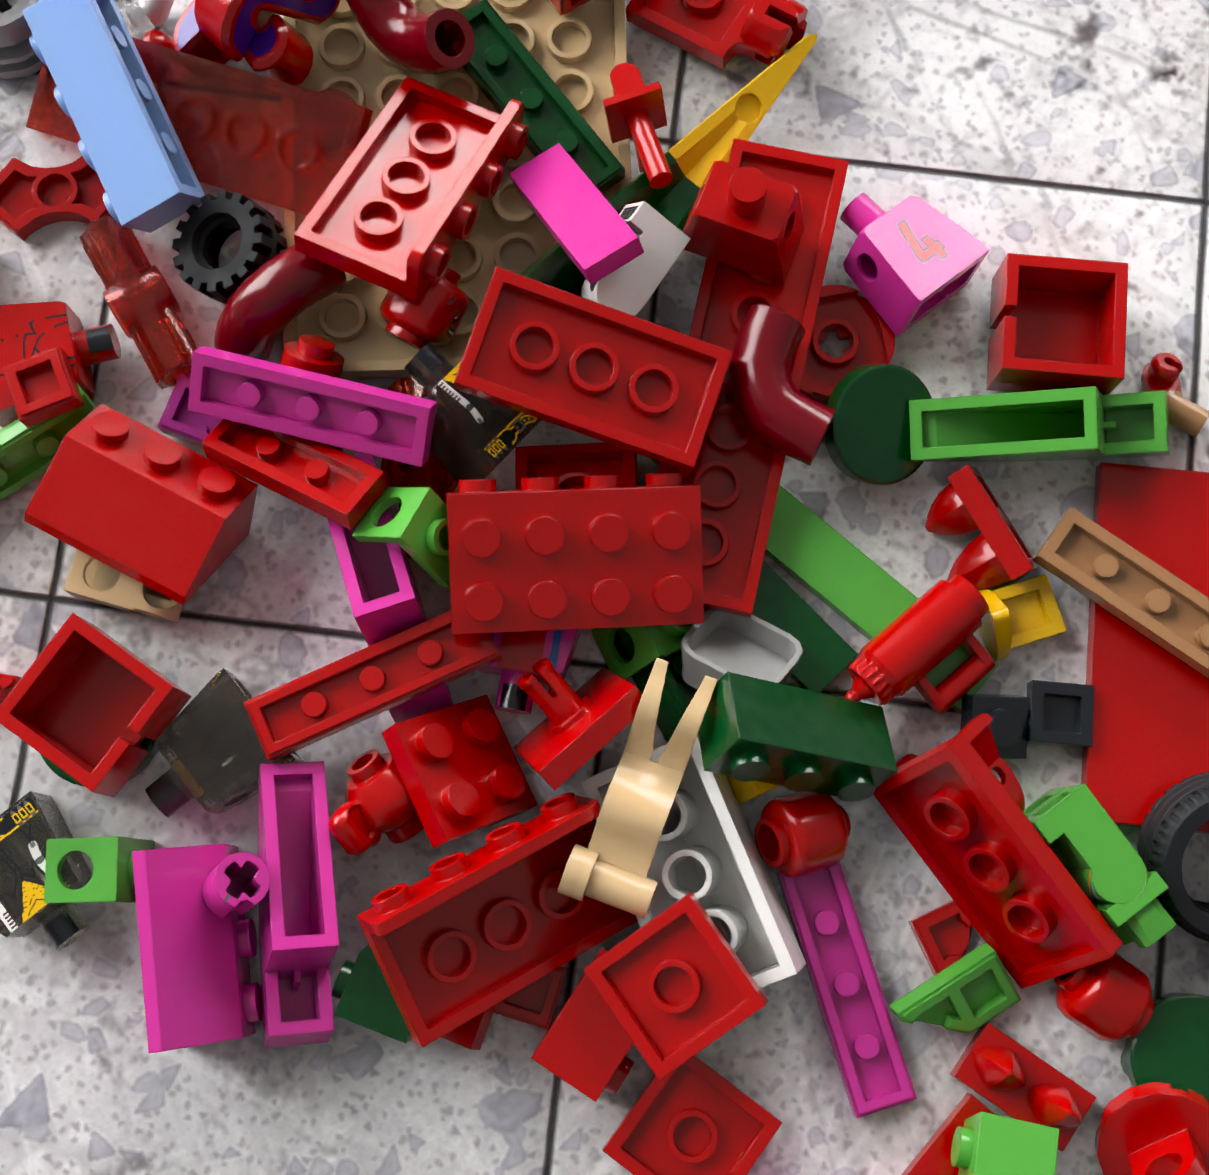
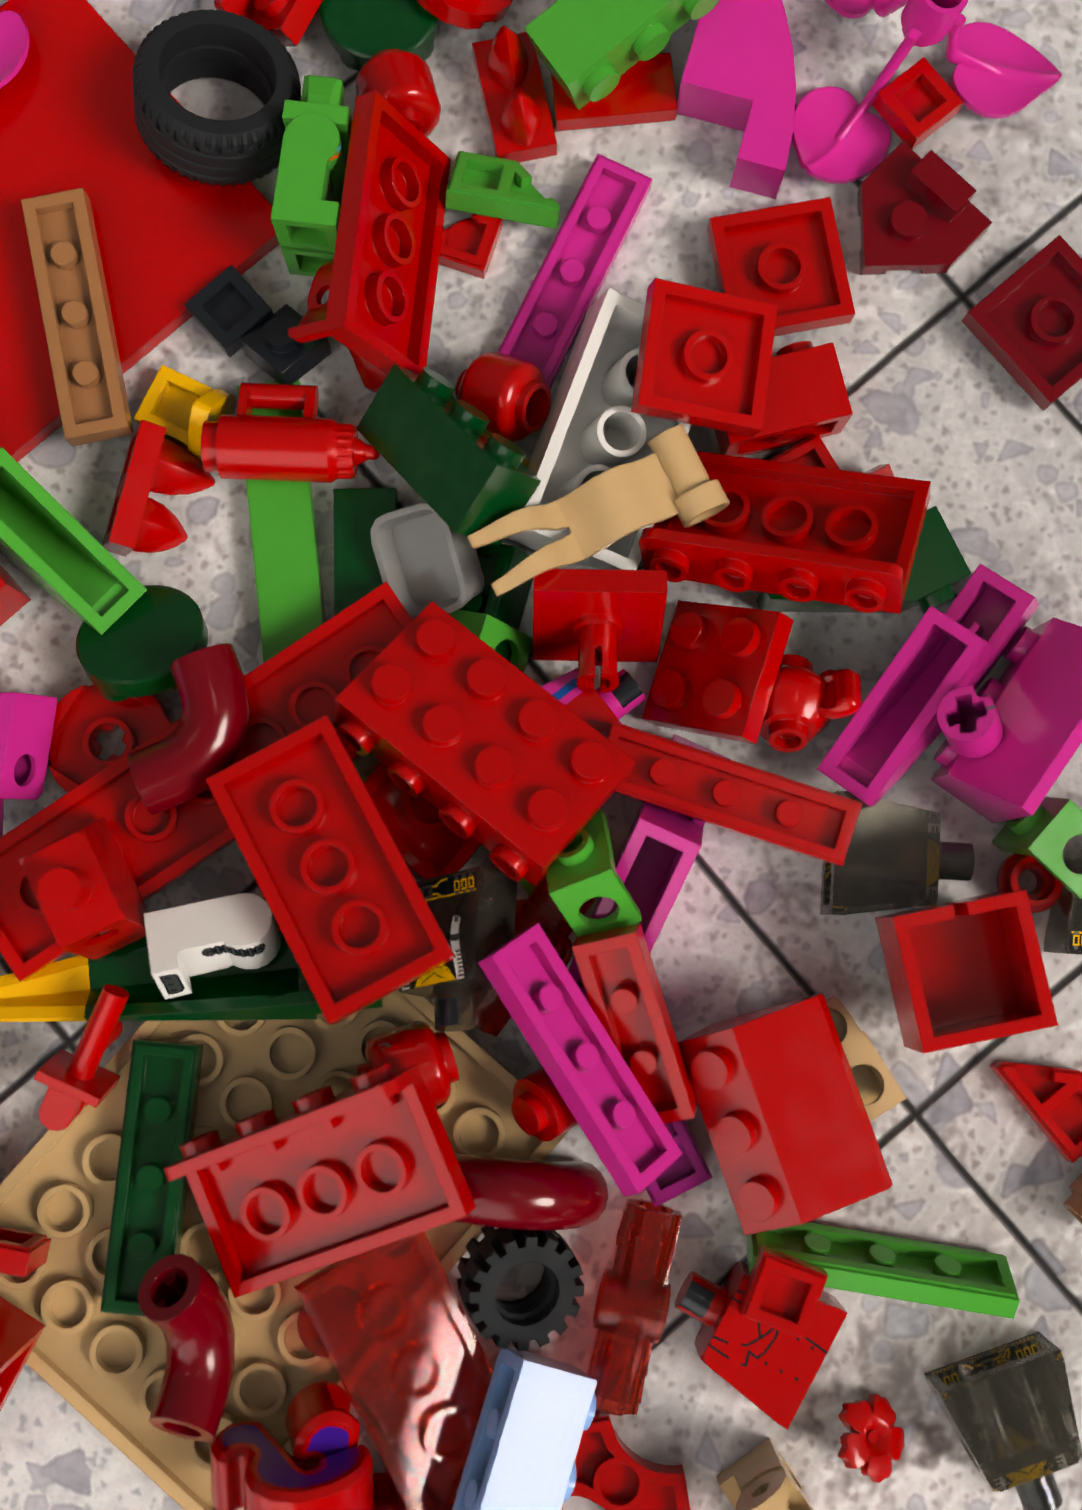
camera: 140 degrees left, 5 degrees up
tile [509,143,644,285] -> none
none -> red plate [997,853,1063,913]

